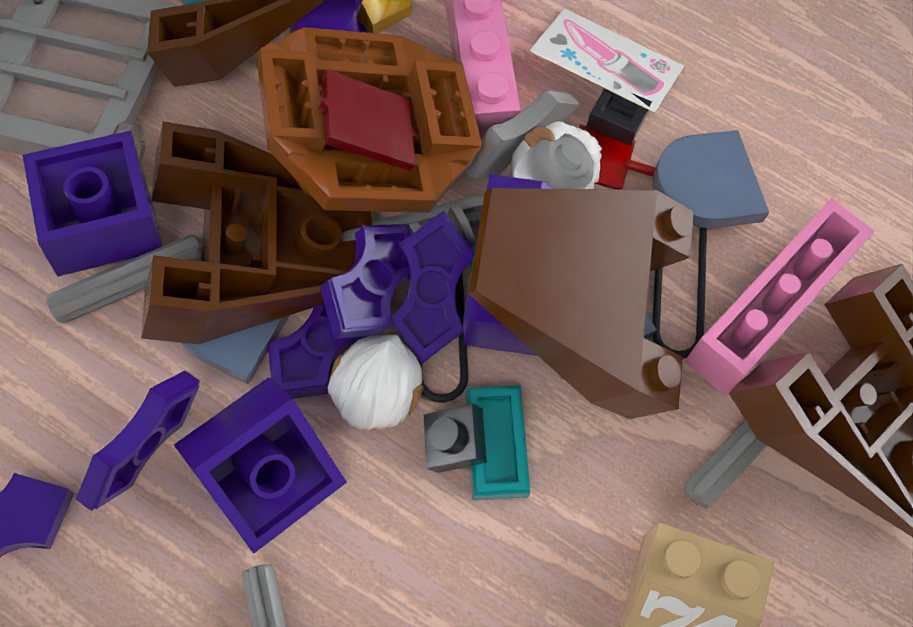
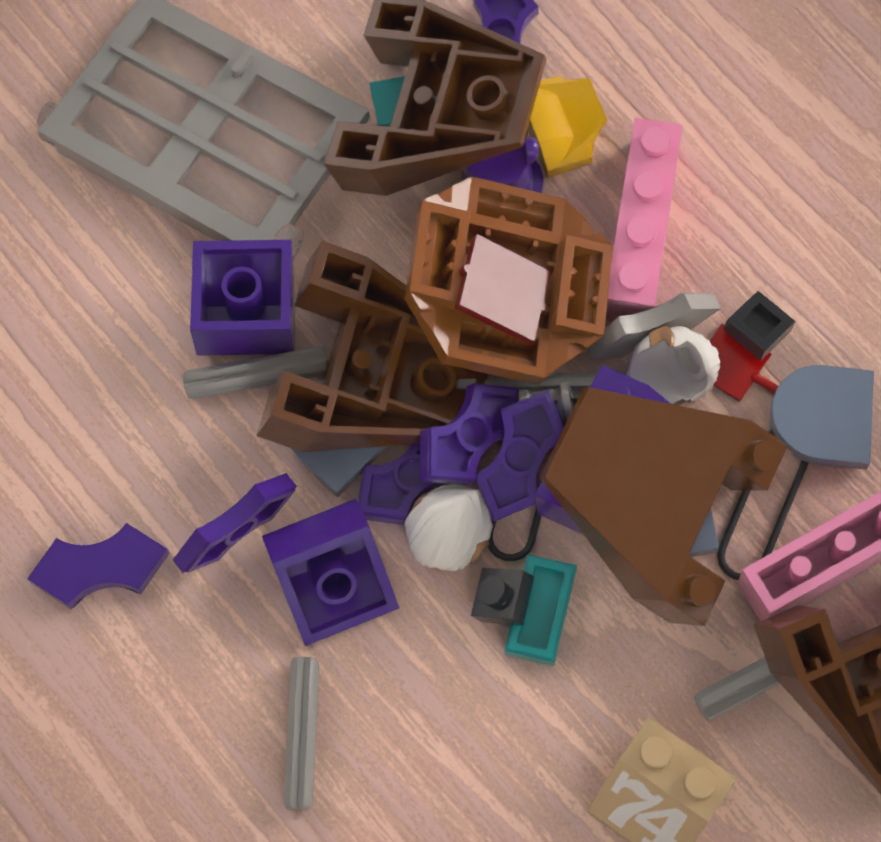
camera: 30 degrees right, 5 degrees up
white sticker [529,8,684,113] -> none

